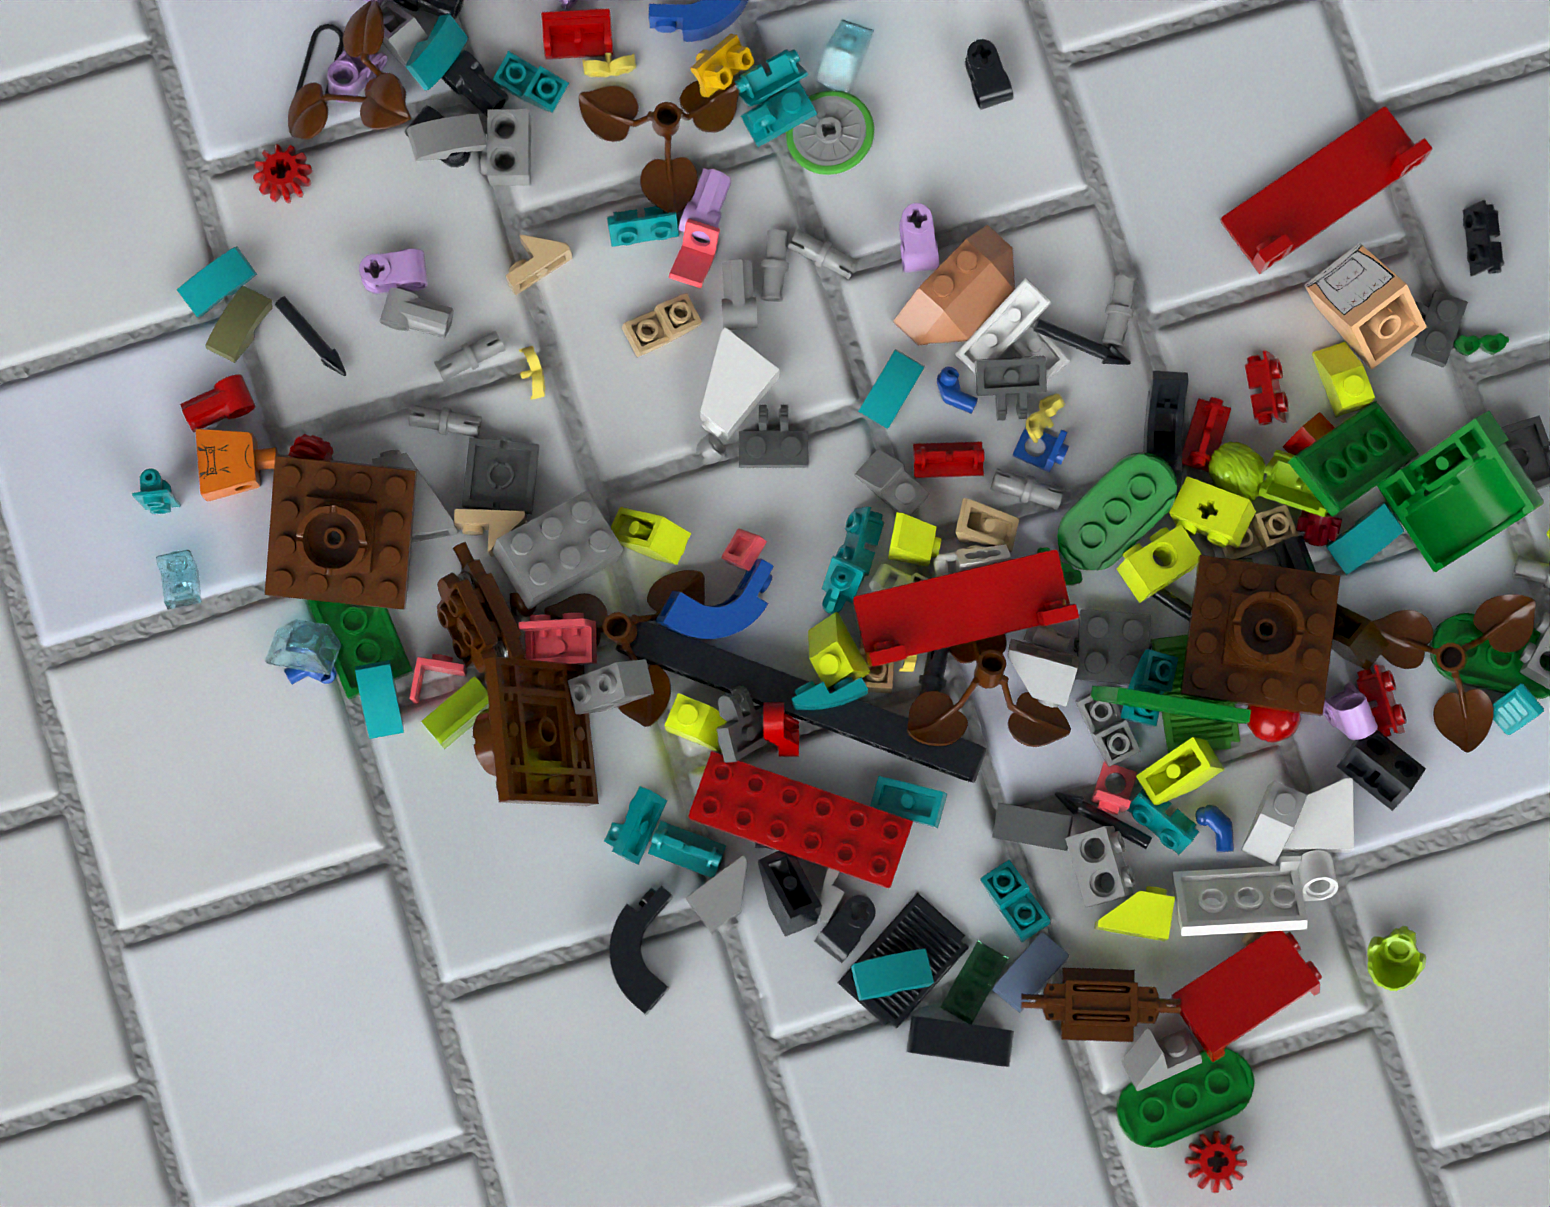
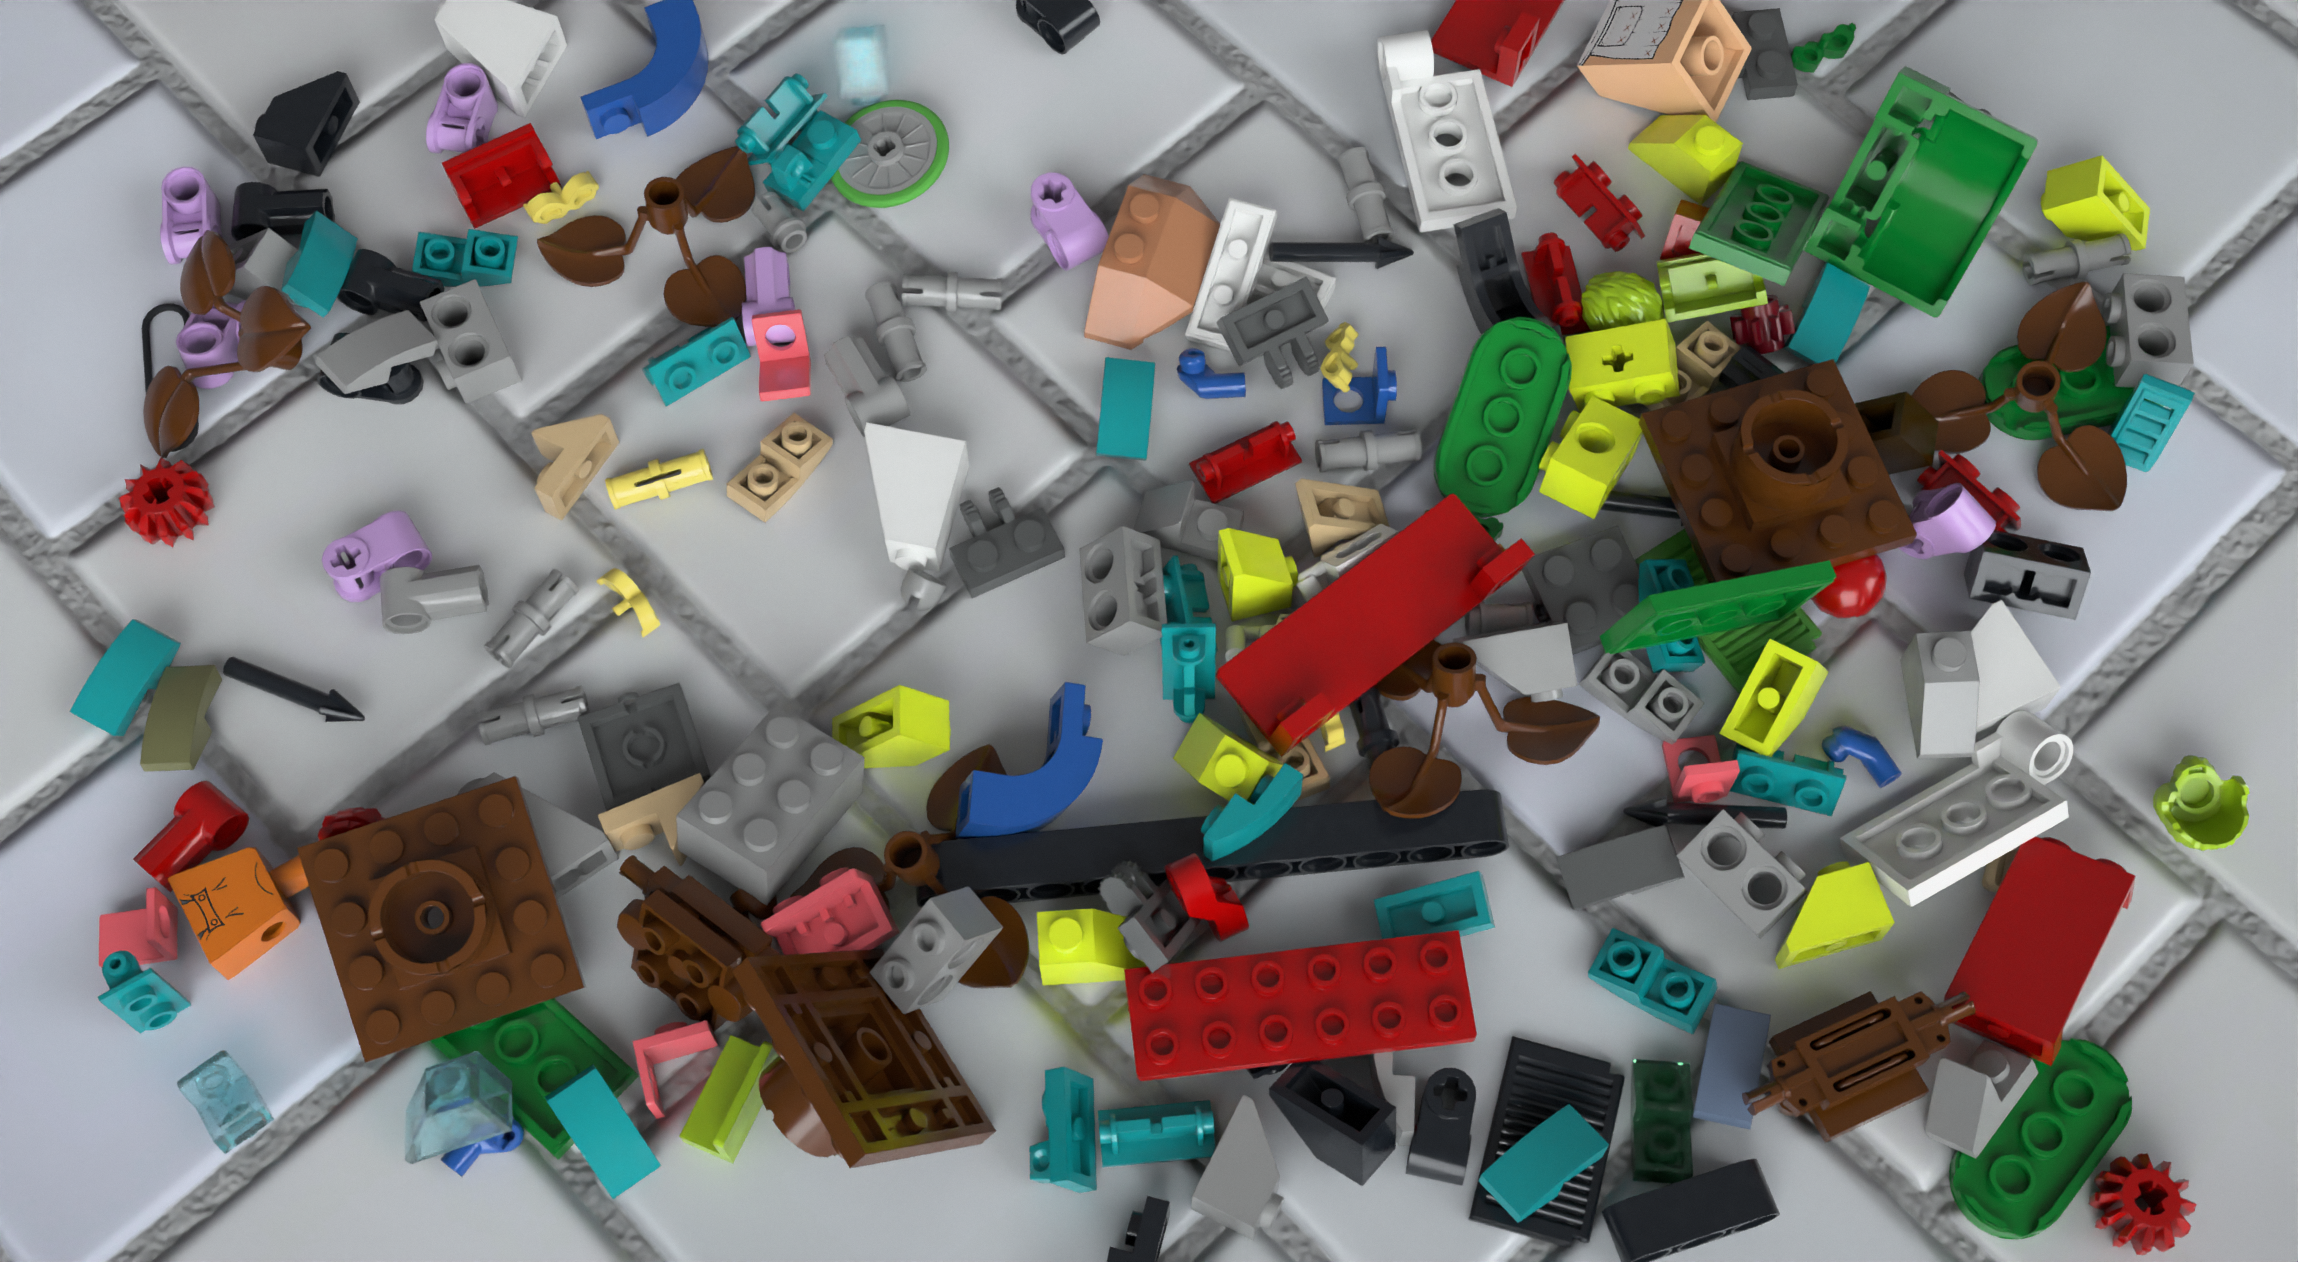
camera: 25 degrees left, 15 degrees down
yellow hips [690,34,754,98] -> none
coral tile [721,528,767,571] -> none
none -> coral bracket [99,887,178,968]
none -> light yellow pin [605,449,713,510]
none -> light grey pin [751,192,807,253]
none -> light grey brick [1079,526,1167,656]
none -> white hinge [1377,30,1517,232]

